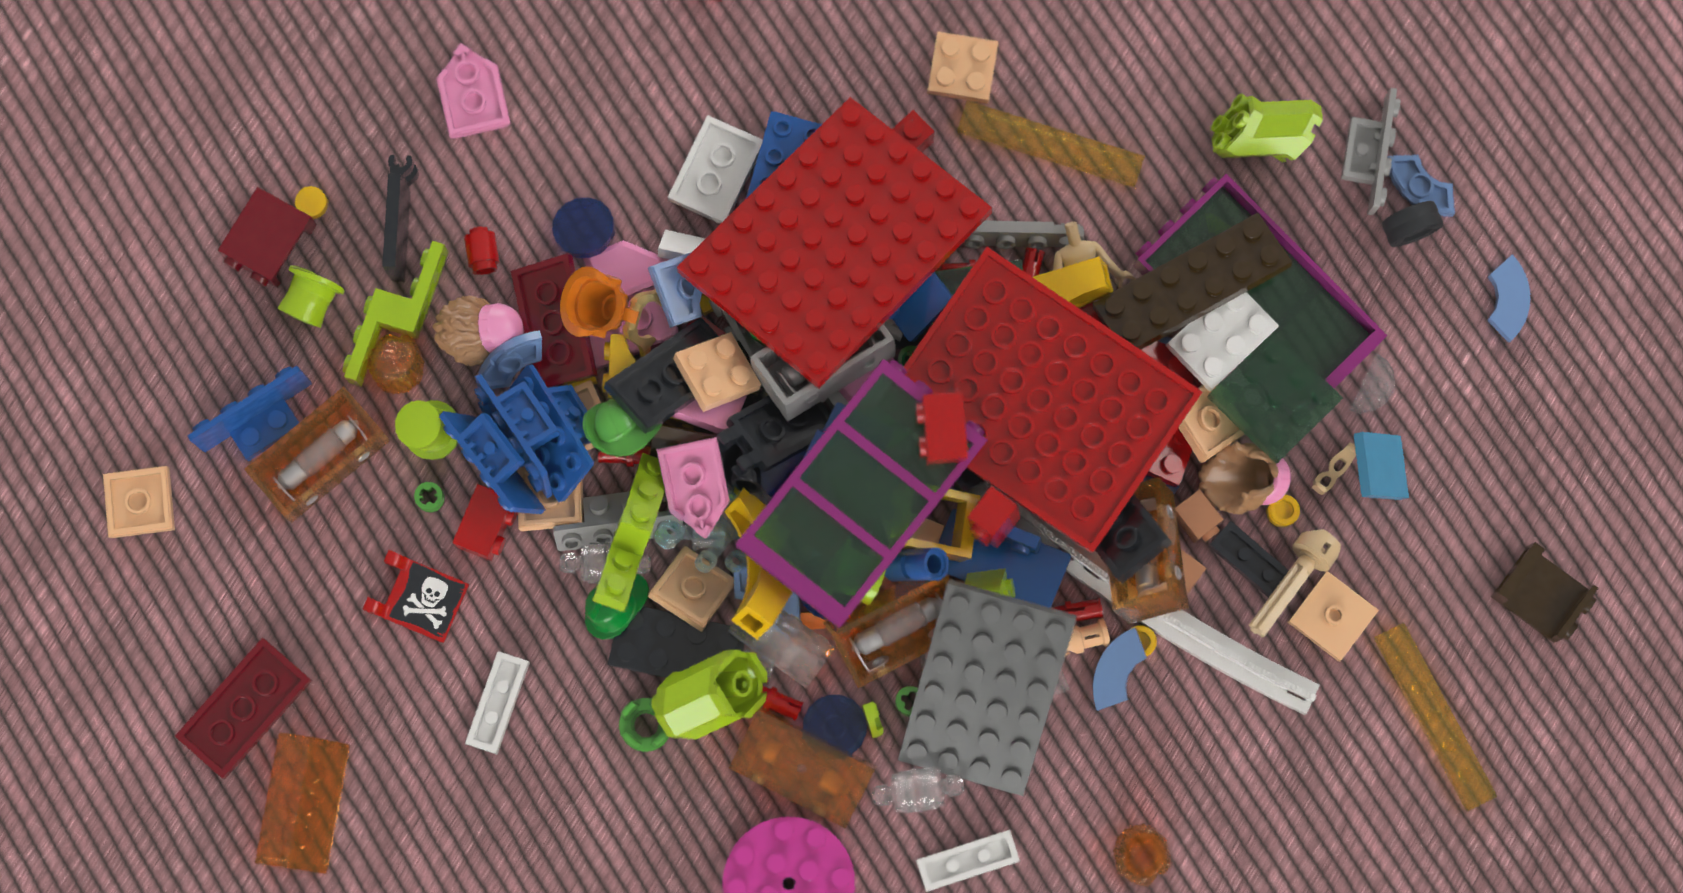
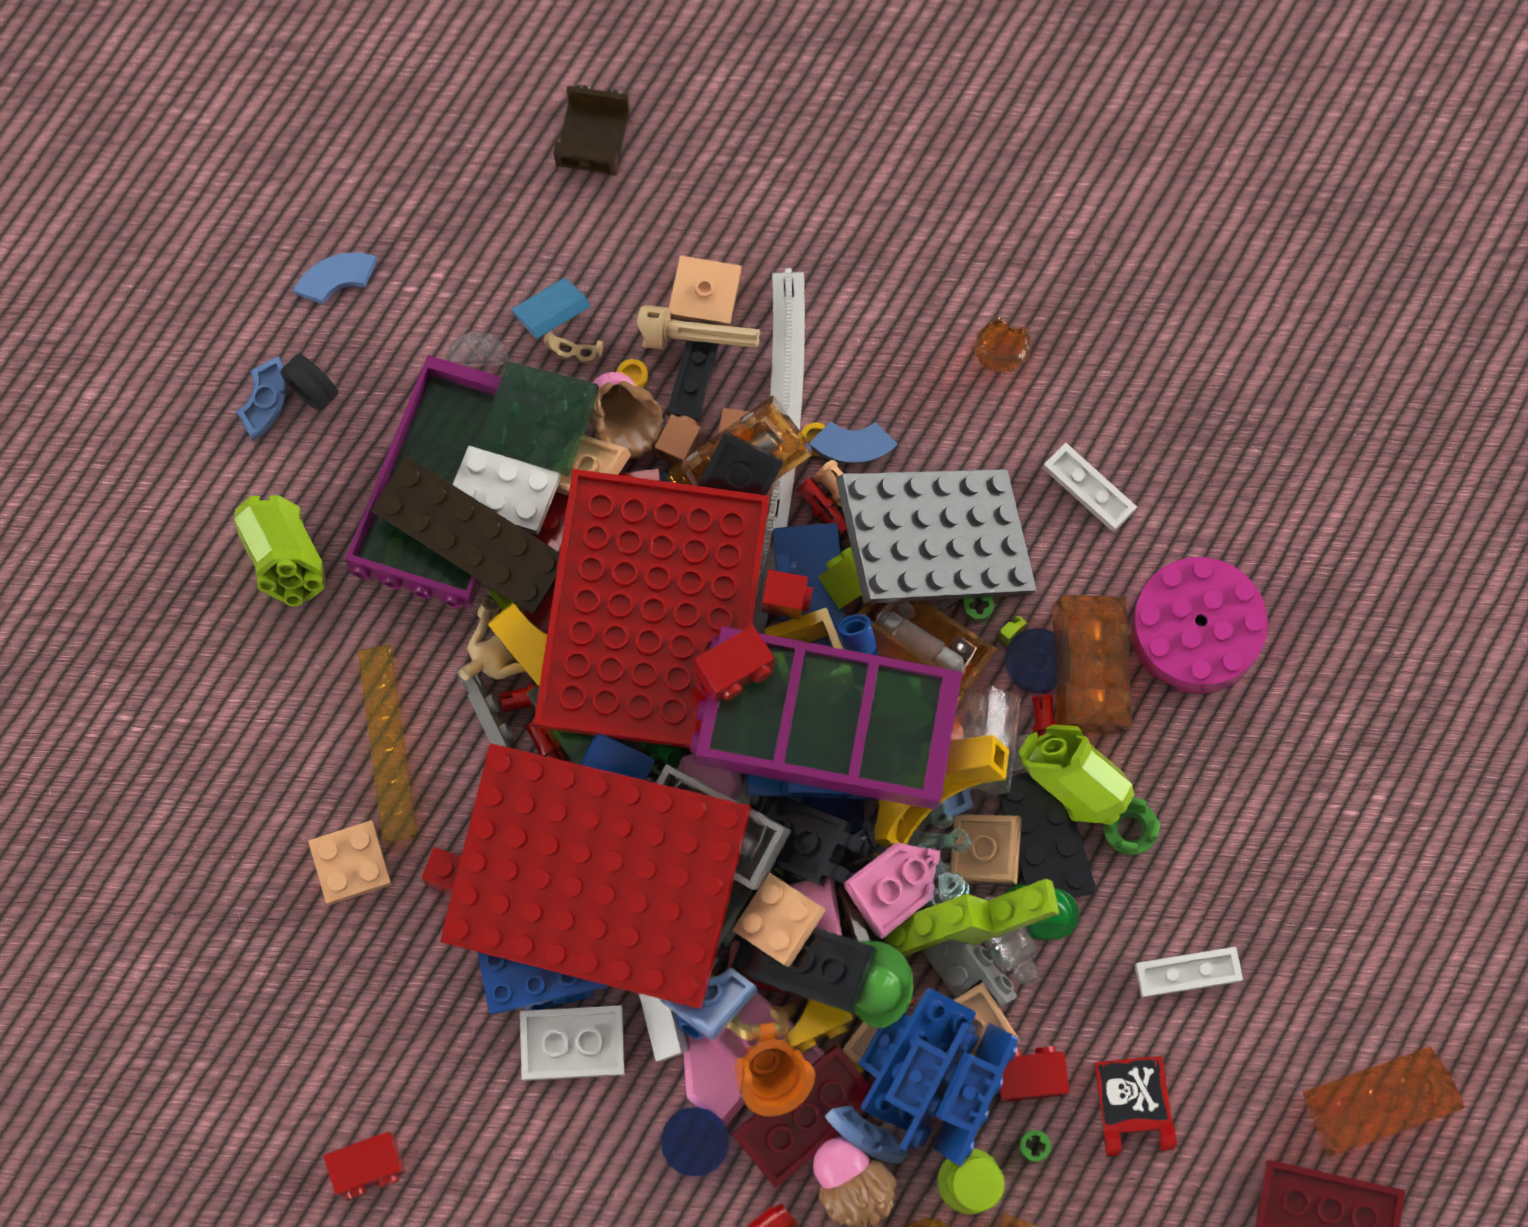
camera: 115 degrees left, 5 degrees down
clear piece [872,767,964,814] -> none
light grey bracket [1341,88,1400,215] -> none
clear yellow tile [1374,622,1497,812] -> none

